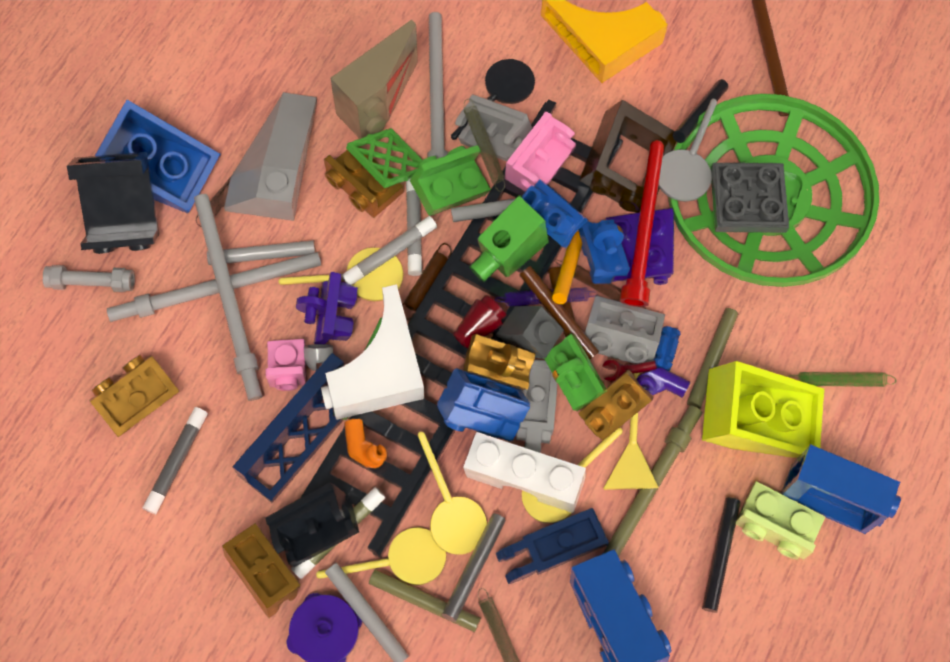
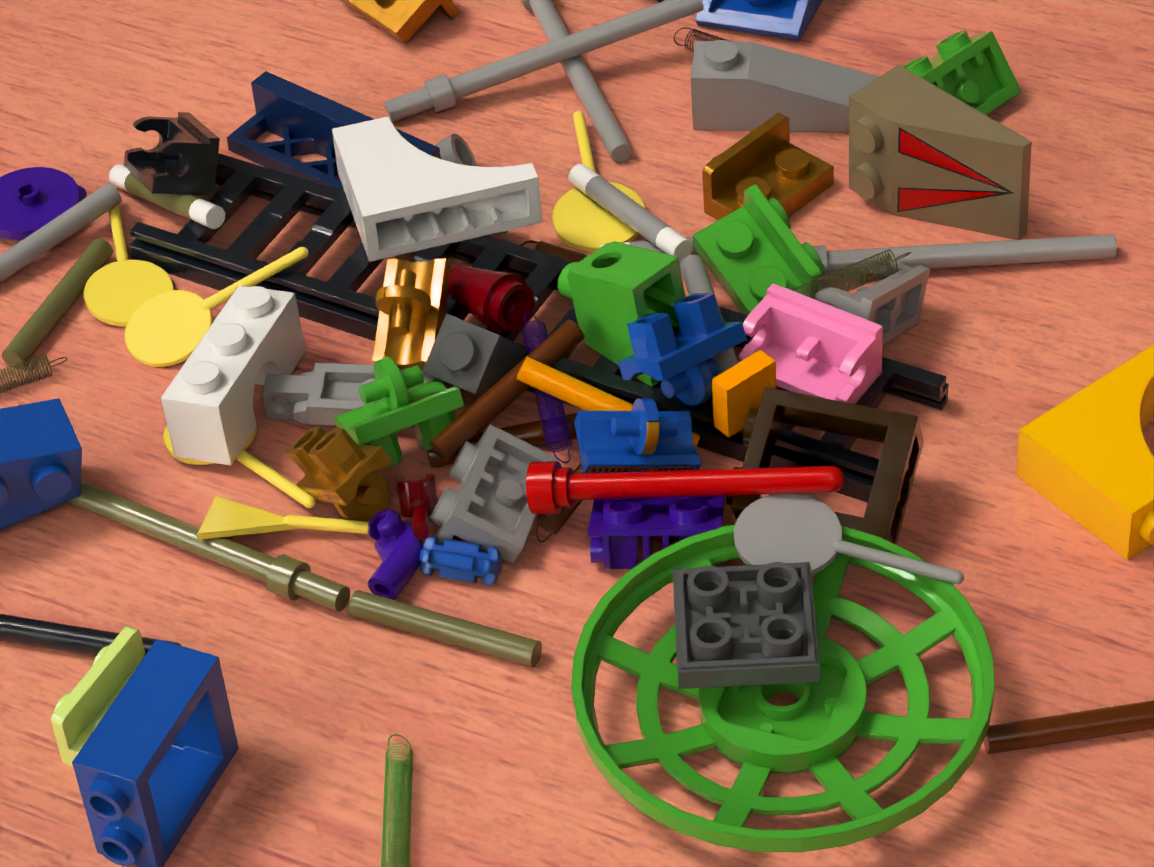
camera: 95 degrees right, 25 degrees down
dark grey bar [142,407,208,515] -> none
light grey bar [207,240,315,265] -> none
pearl gold hinge [222,523,300,619] -> none
bright pink bracket [266,339,307,391] -> none
dark purple hips [296,272,358,344] -> none
orange arm [344,419,387,468] -> none
bright green window [346,128,422,188] -> none
blue brick [437,368,530,441] -> none
flat silver bar [442,514,506,622] -> none
black piece [451,59,535,140] -> none
dark blue hinge [495,508,609,584] -> none
black bar [673,79,729,143] -> none
neon yellow slope [702,361,824,458] -> none
none -> light orange tile [712,350,776,438]
none -> bright green bracket [902,30,1021,115]

